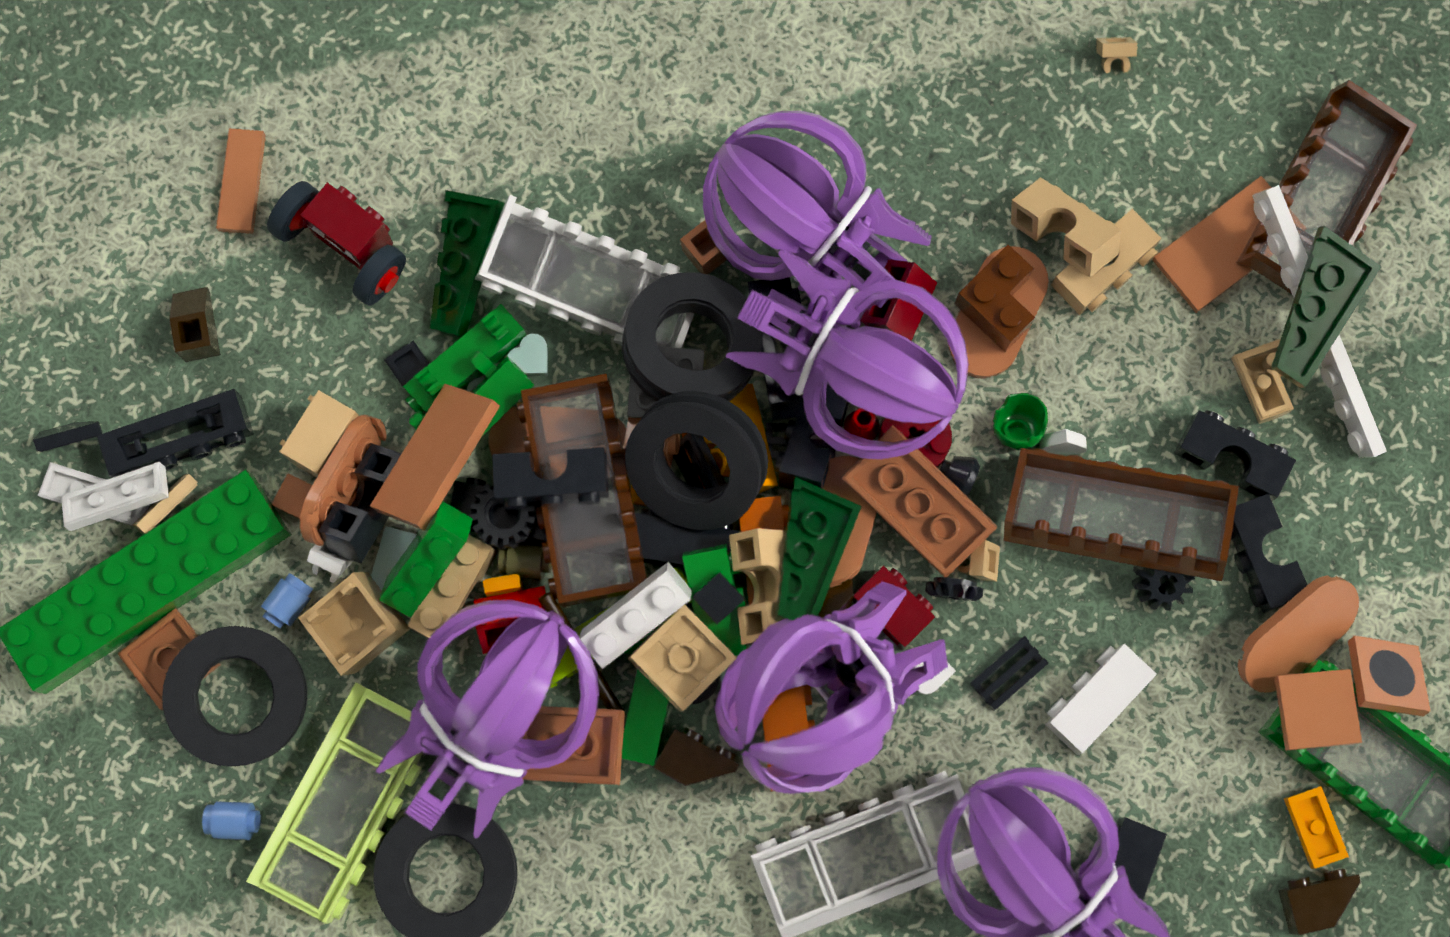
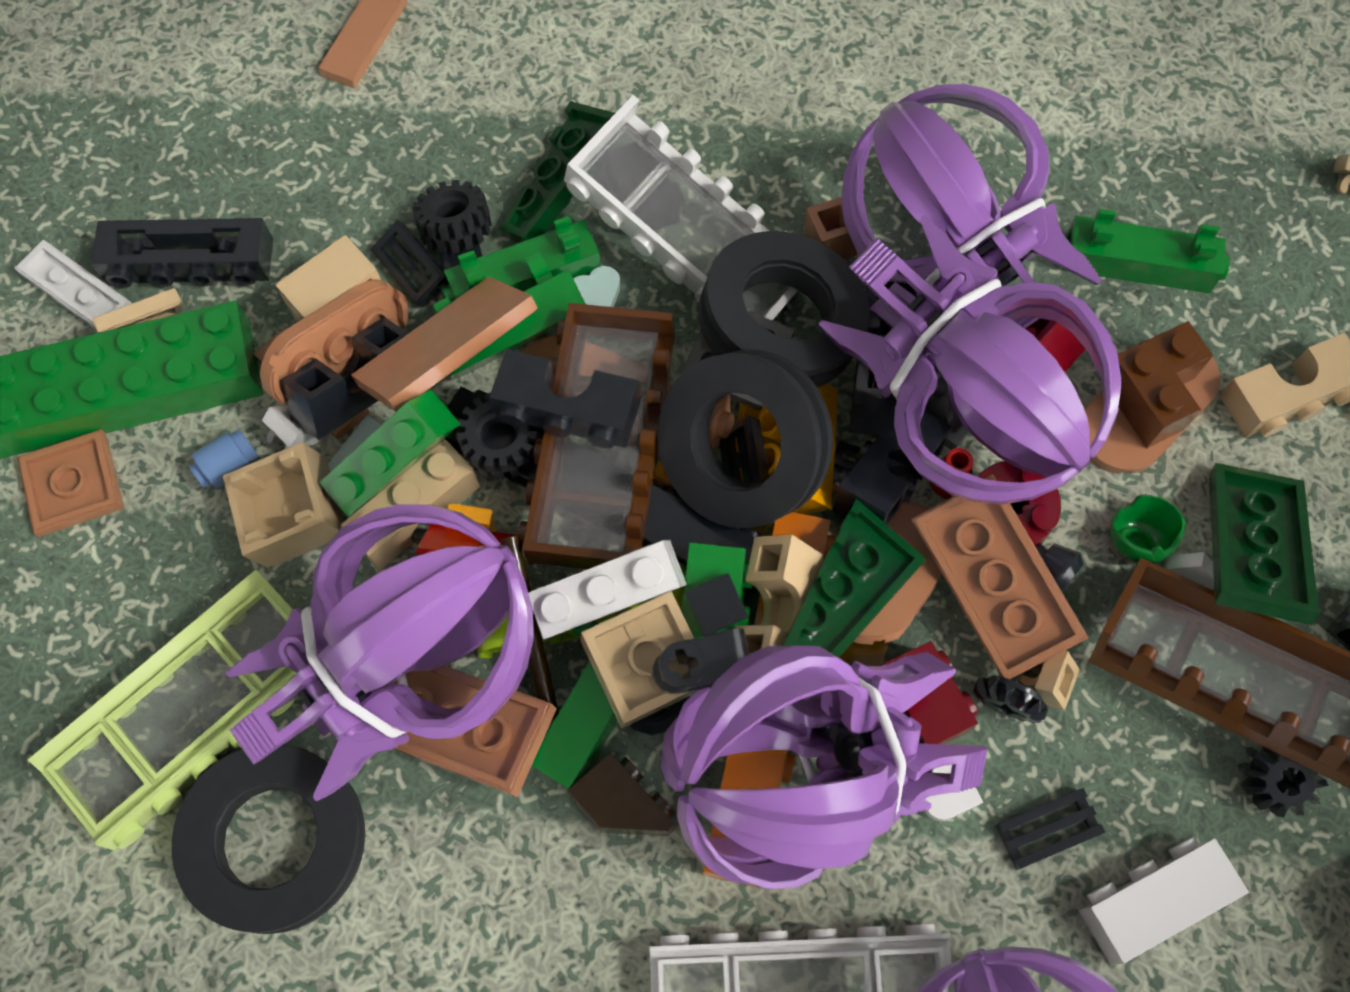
camera: 20 degrees right, 10 degrees down
black tile [33,421,103,452] -> none
white tile [61,462,169,531] -> none
black tyre [162,626,307,767] -> none
dark brown slope [169,287,221,362] -> none
medium blue brick [202,801,261,840] -> none
brick [267,181,406,306] -> none
olive brick [498,542,552,580] -> none
tan arch [1011,177,1121,277] -> none
none -> black tile [370,220,448,308]
none -> black tyre [413,180,492,254]
none -> black piece [652,628,749,694]
none -> green brick [1062,209,1230,294]
none -> dark green plate [1209,463,1319,625]

